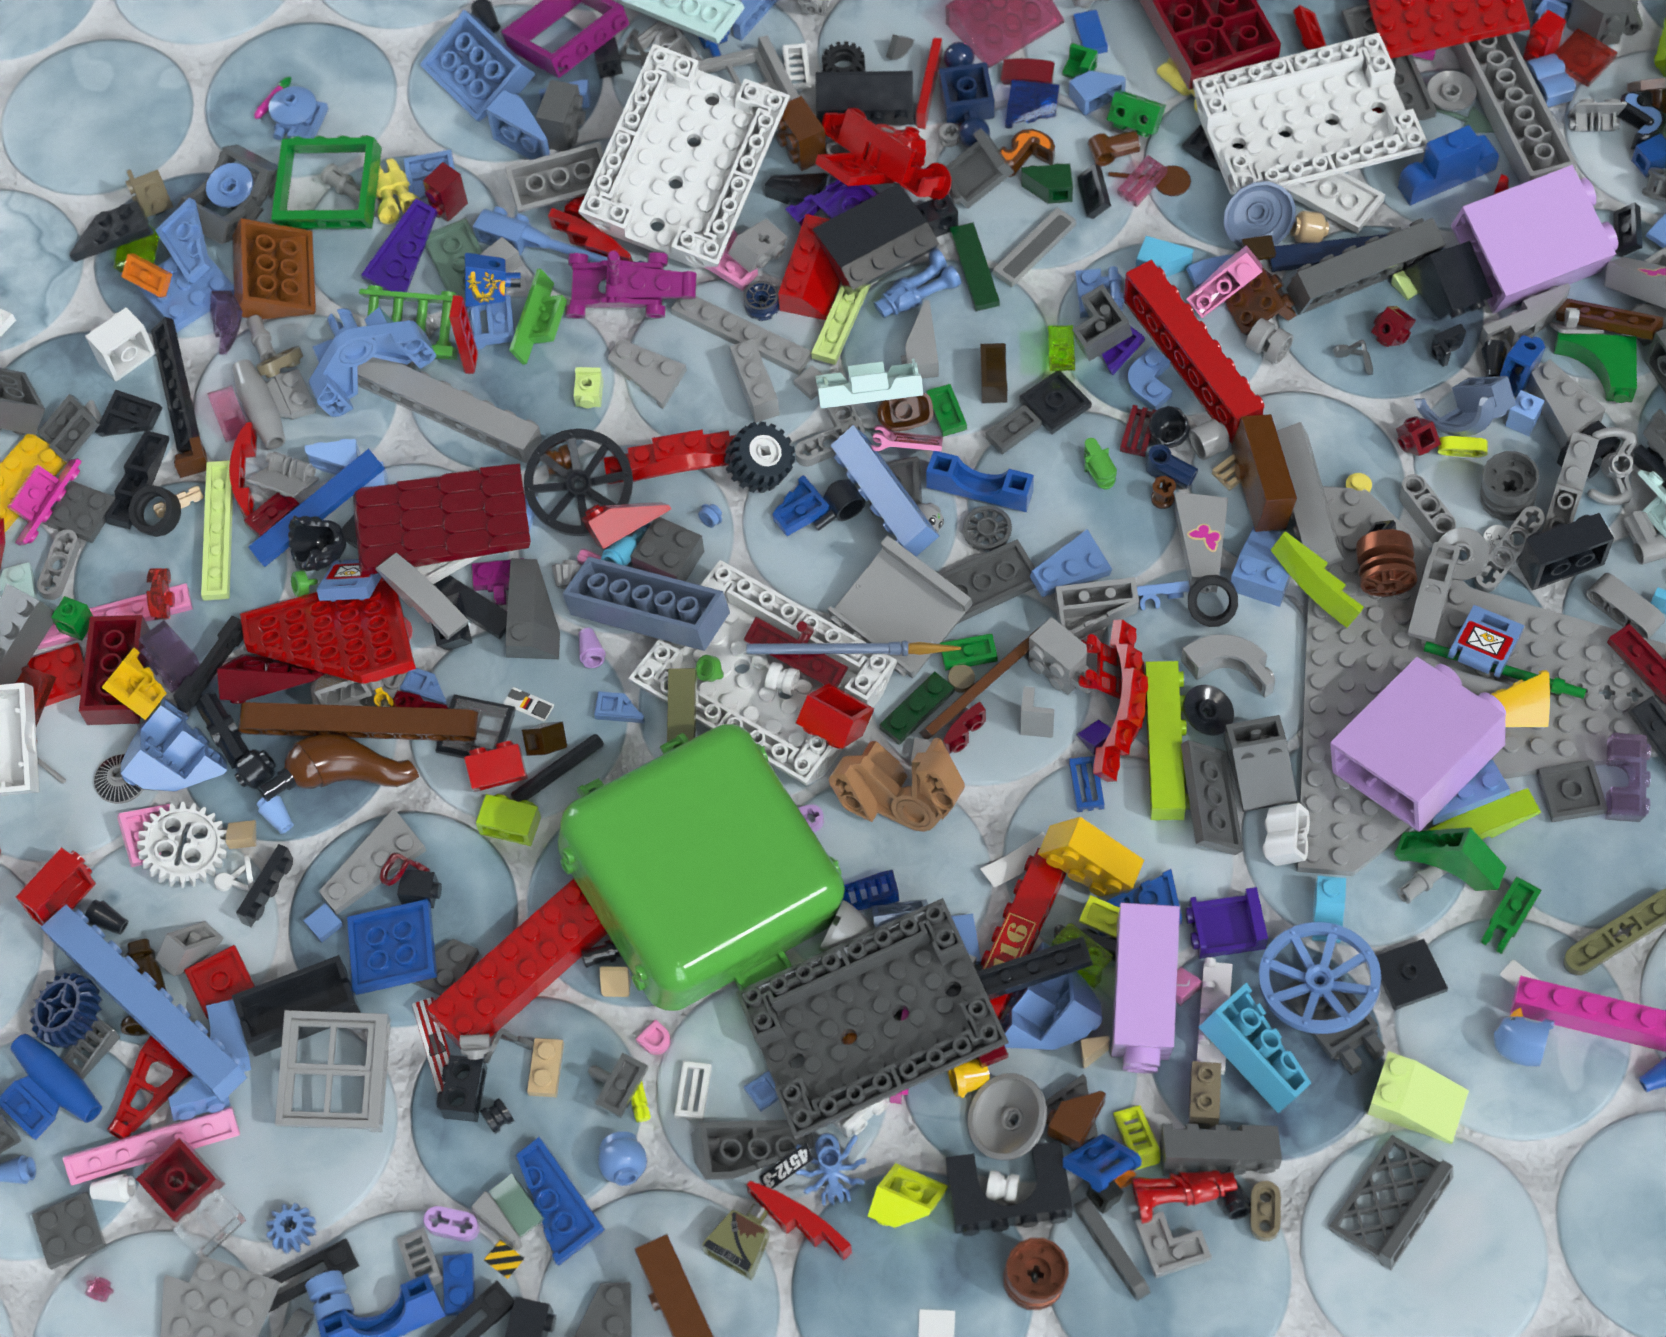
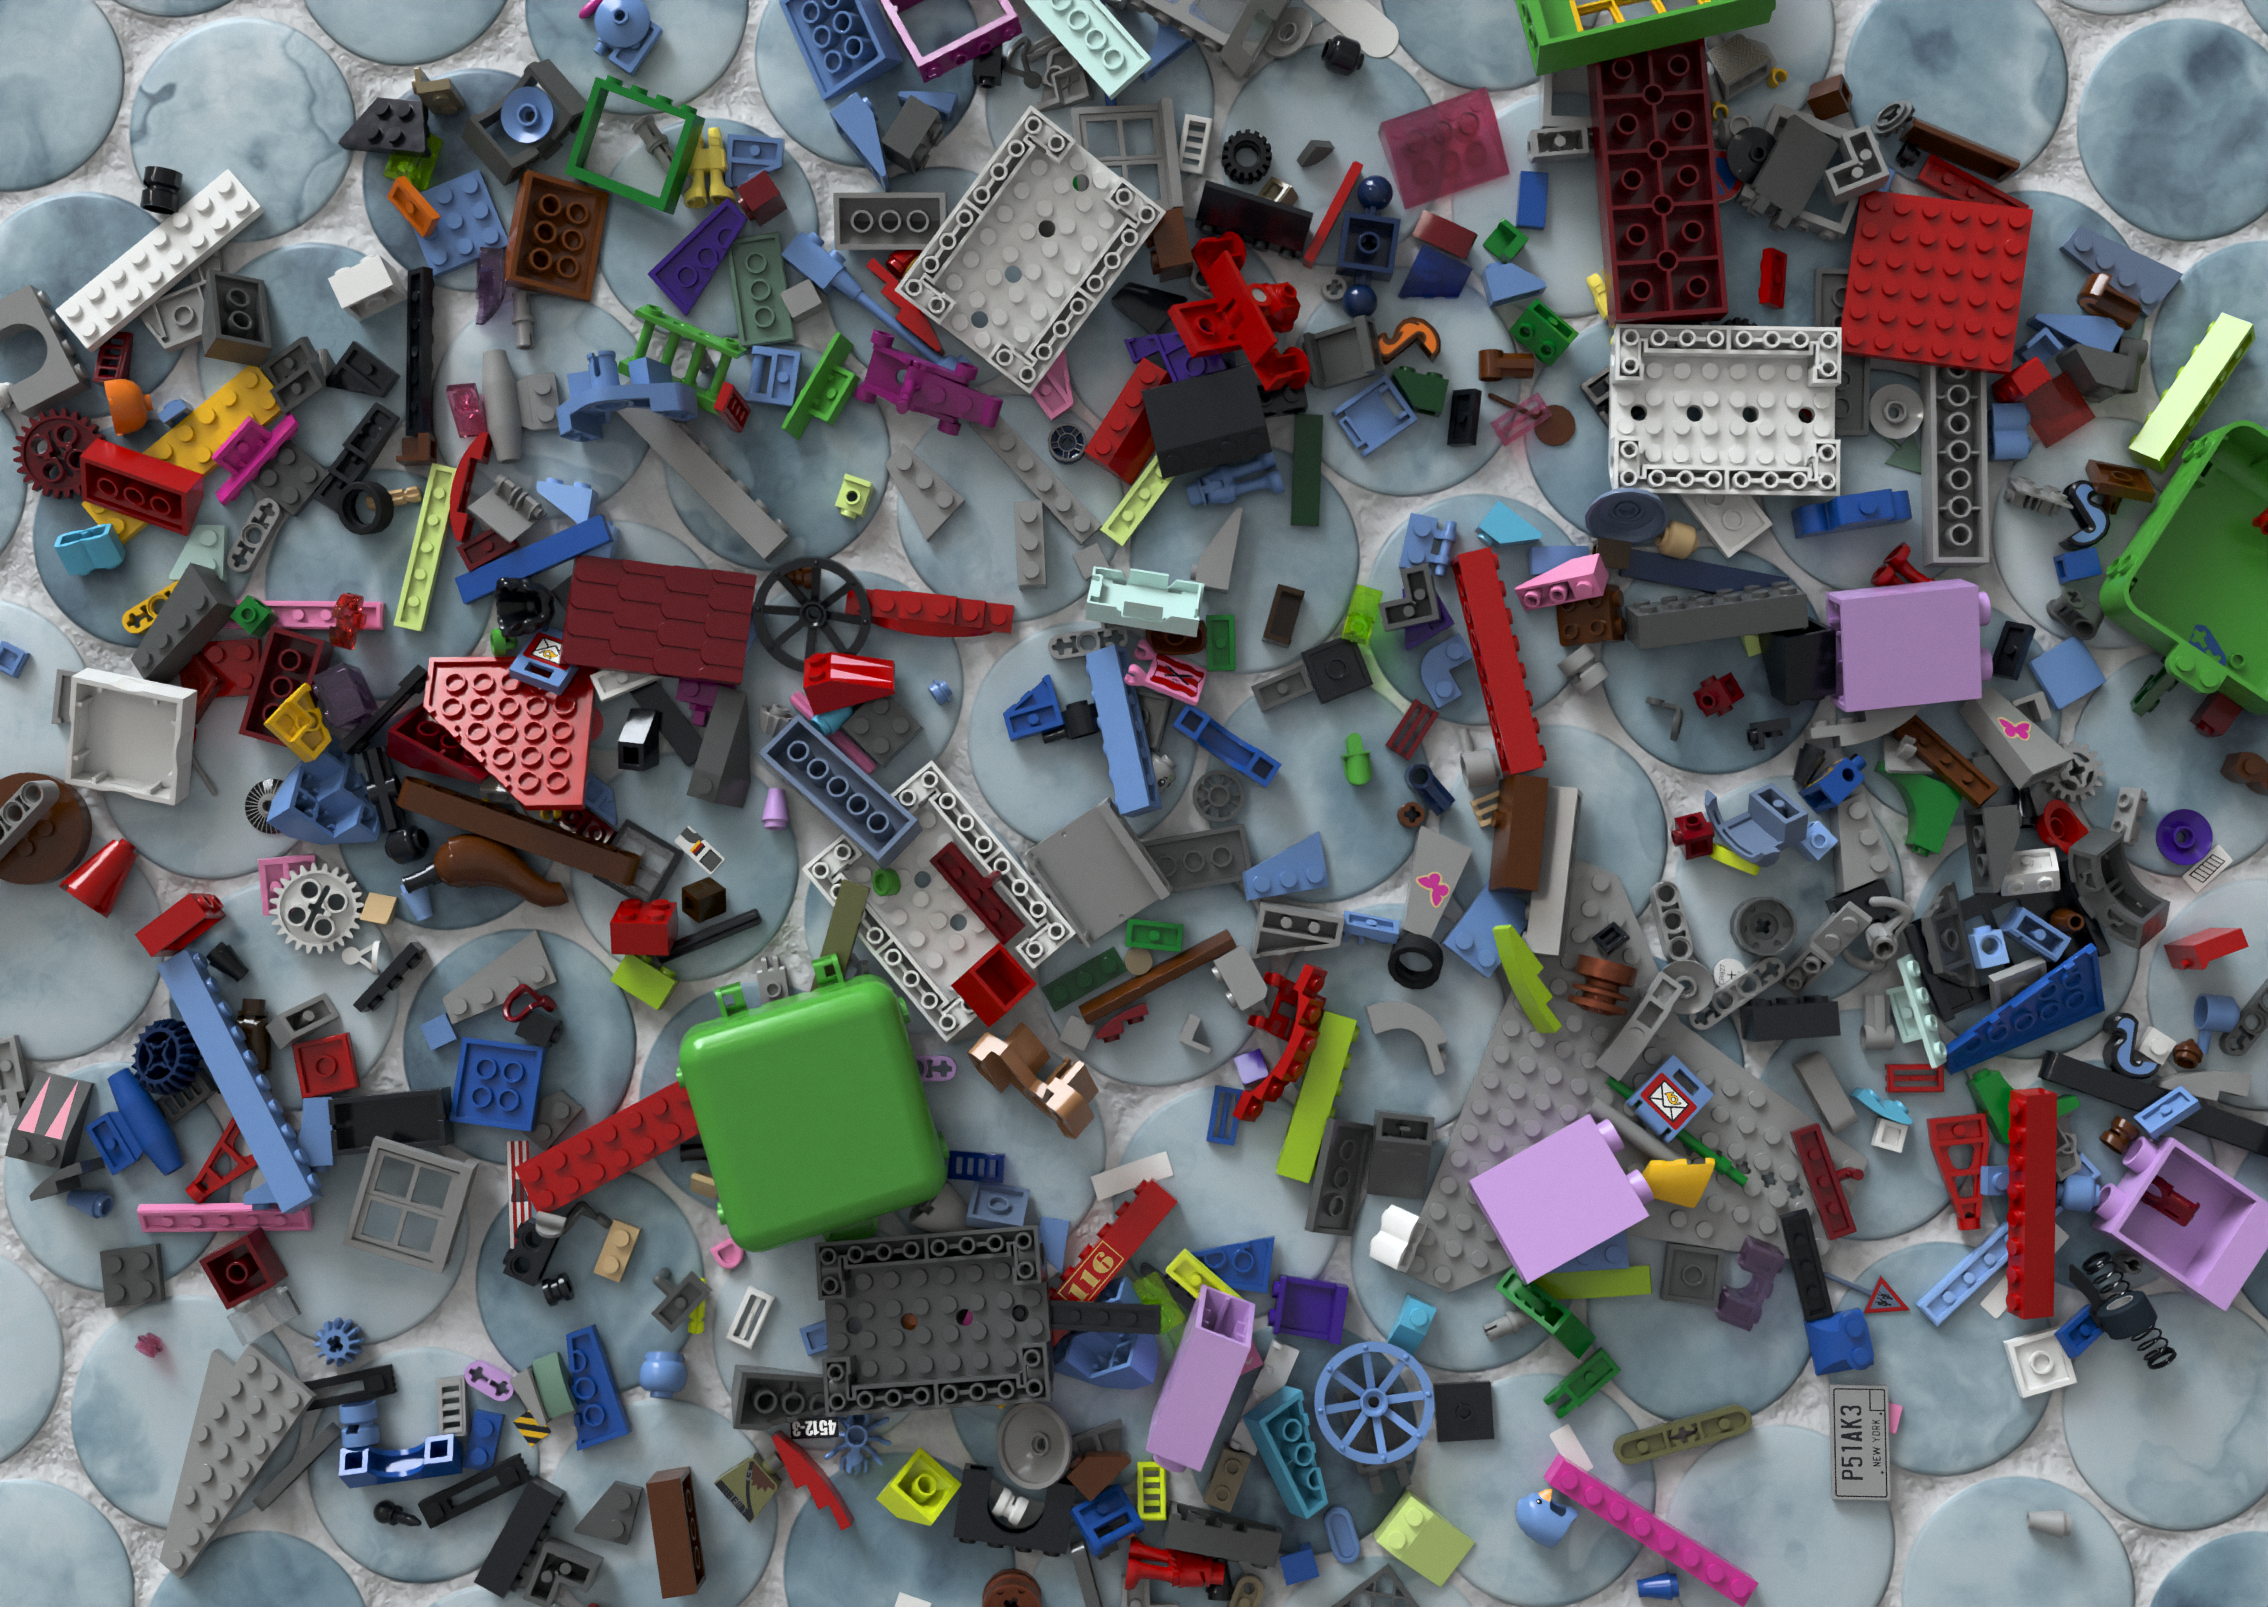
camera: 10 degrees right, 25 degrees up
white cone [90,1174,136,1203] -> none
medium blue wing [155,197,211,284] -> none
dark tan plate [256,346,303,378] -> none
light grey slope [376,553,468,640] -> none
blue torso [465,253,521,307] -> none
medium blue tile [594,691,645,723] -> none
black wheel [724,421,795,493] -> none
light grey brick [728,219,788,273] -> none
sand blue piece [746,640,961,656] -> none
white wheel [765,662,800,695] -> none
tile [993,207,1076,287] -> none
yellow brick [1038,817,1144,897] -> none
tan slope [1080,1036,1110,1069] -> none
black hair [1149,406,1190,448] -> none
black dish [1183,685,1234,736] -> none
light yellow plate [1345,473,1372,495] -> none
none -> blue panel [1279,1542,1319,1586]
none -> medium blue tile [1323,1505,1361,1564]
none -> medium blue container [1331,374,1418,458]

